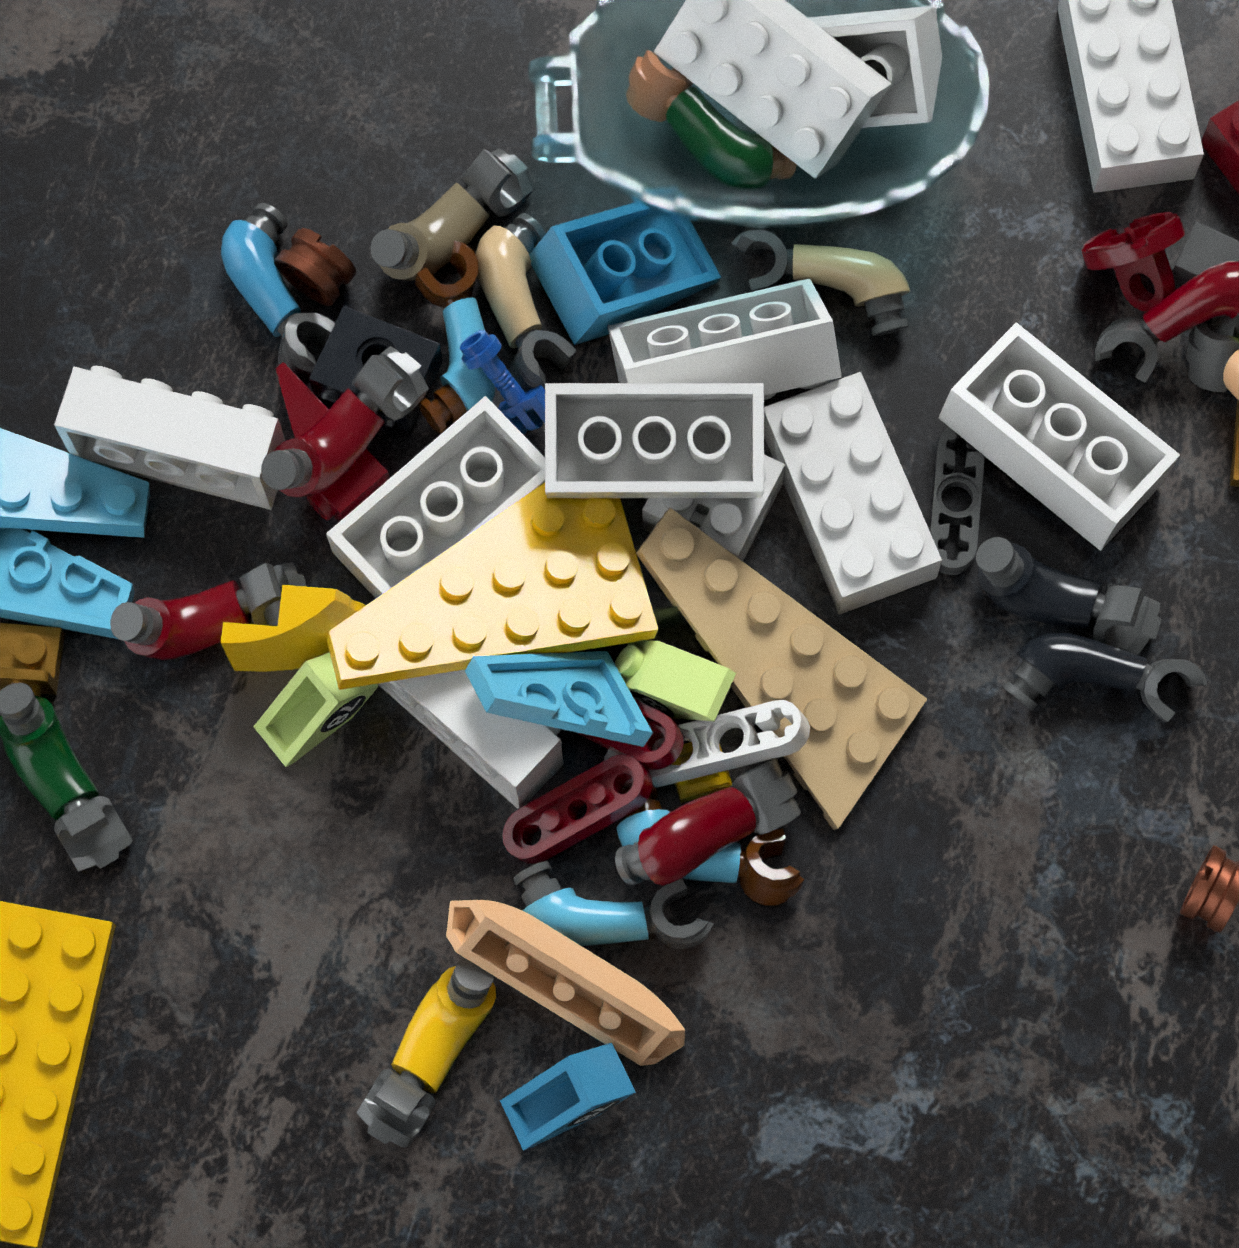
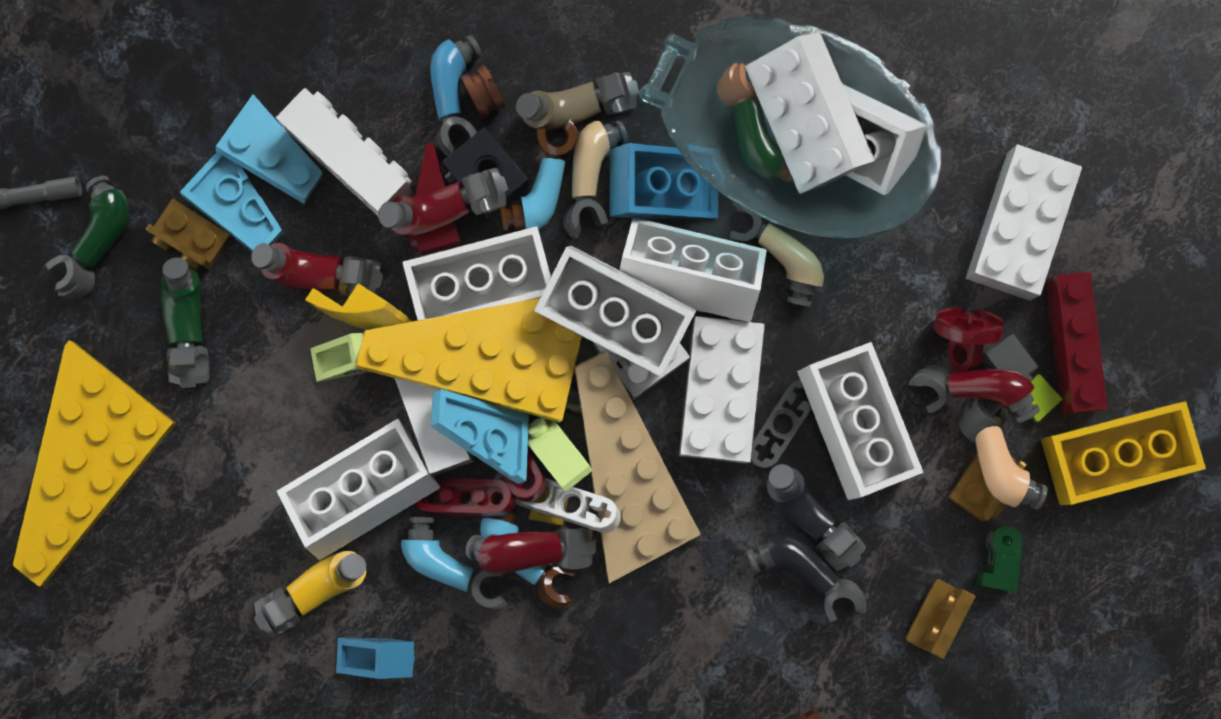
camera: 20 degrees right, 10 degrees up
light nougat brick [446,900,685,1066] -> none
blue hinge [460,330,545,435] -> none
none -> white brick [277,419,440,560]

